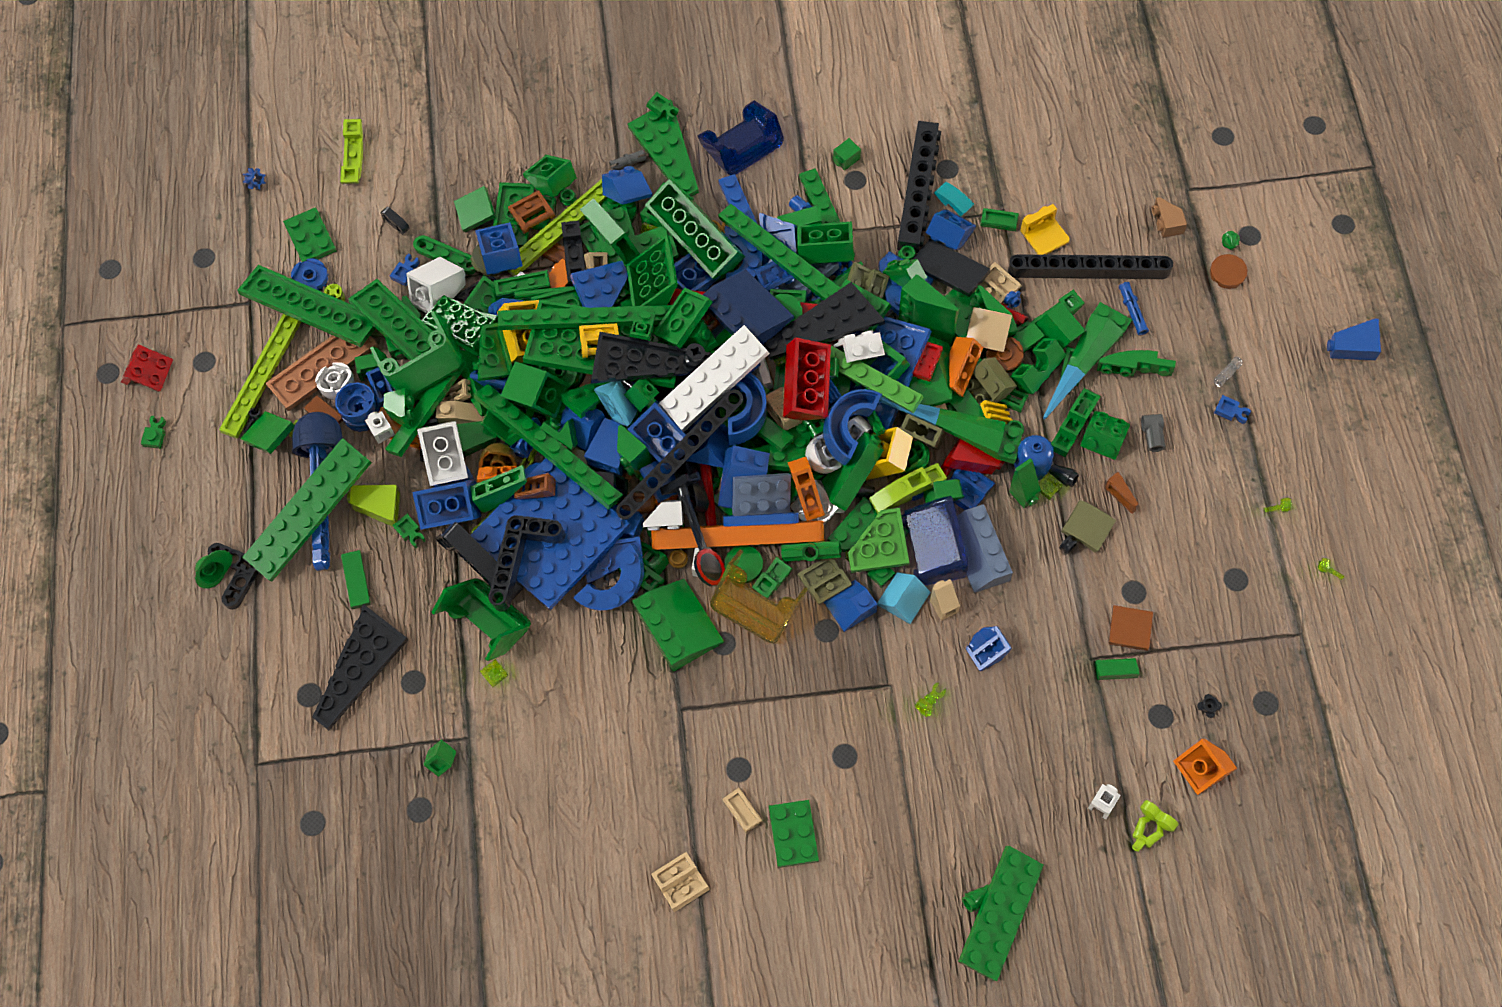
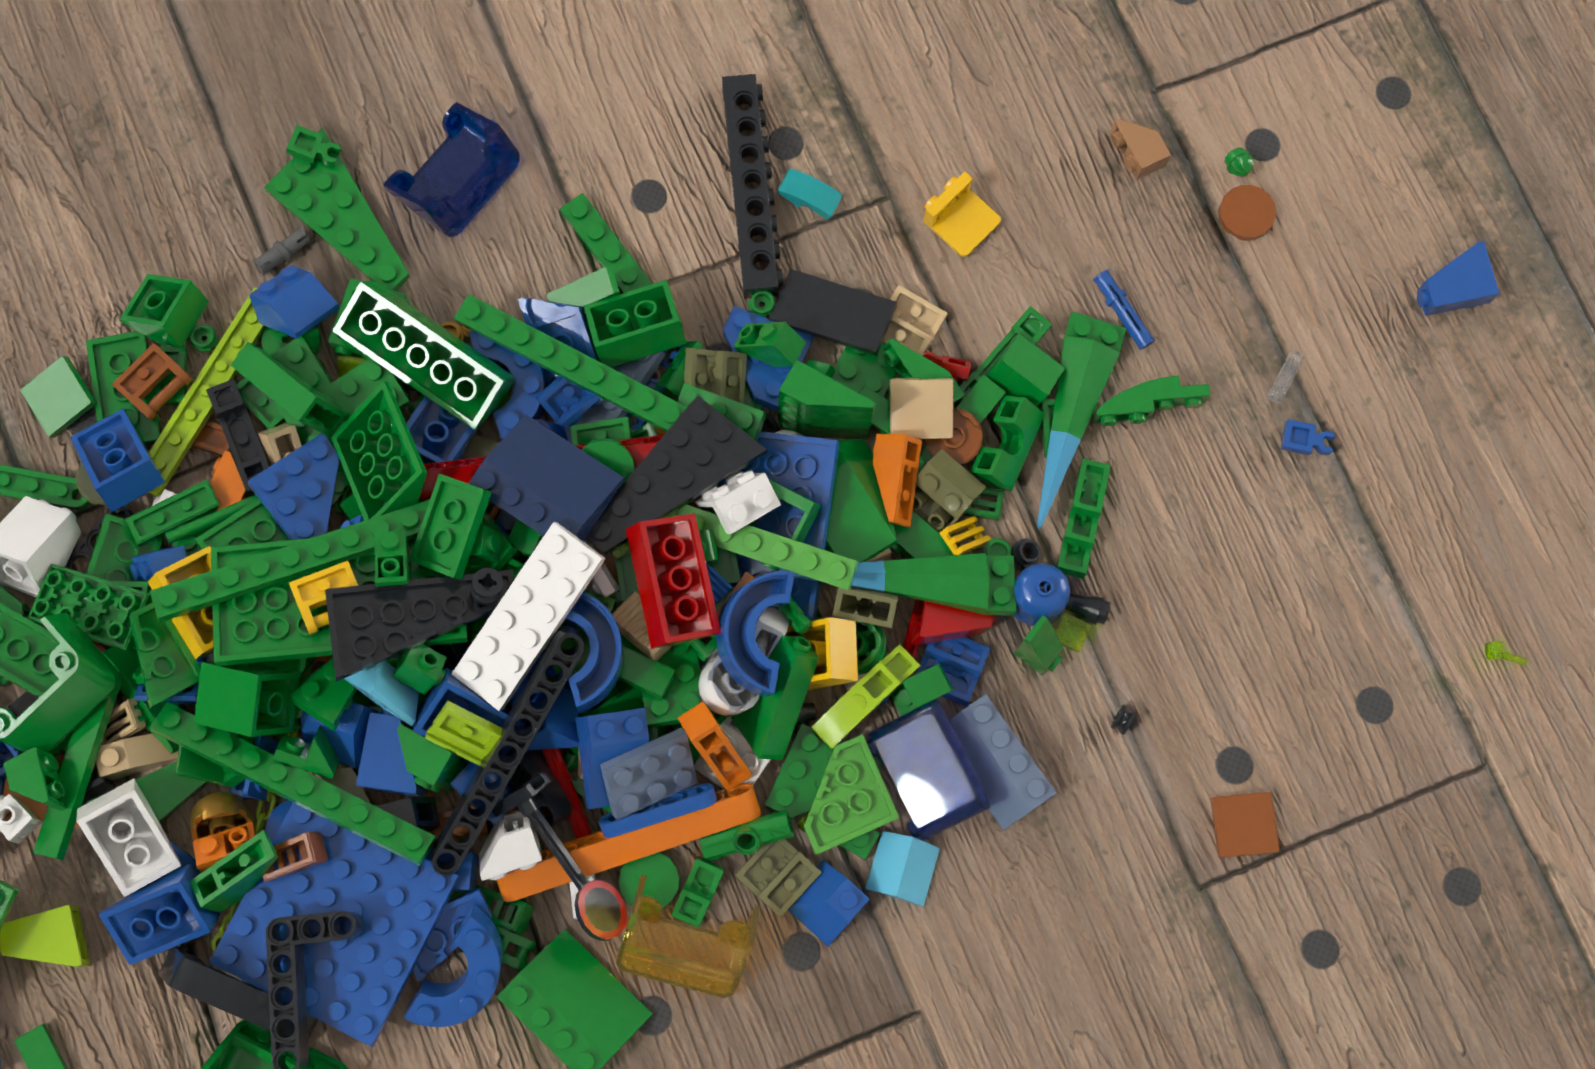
camera: 25 degrees left, 10 degrees up
green plate [392,514,426,548] -> none
pearl gold plate [668,550,688,569] -> none
blue plate [718,174,757,223] -> none
blue bush [789,195,812,211] -> none
green brick [833,138,861,171] -> none
red plate [912,342,943,382] -> none
clear neon green piece [915,682,946,717] -> none
blue slope [926,209,976,250] -> none
tan slope [930,579,960,621] -> none
blue slope [966,626,1012,671] -> none
green tile [980,208,1019,232] -> none
blue plate [1004,291,1021,309] -> none
black beam [1008,254,1173,279] -> none
olive slope [1061,500,1116,553] -> none
green bracket [1080,411,1130,460] -> none
green slope [1095,658,1140,680] -> none
dark orange slope [1105,472,1138,514] -> none
dark grey piece [1141,414,1166,452] -> none
orange slope [1173,738,1237,795] -> none
black plate [1197,694,1222,718] -> none
clear neon green hand [1264,498,1292,512] -> none
none -> lime plate [425,701,503,766]
none -> black plate [1012,538,1041,568]

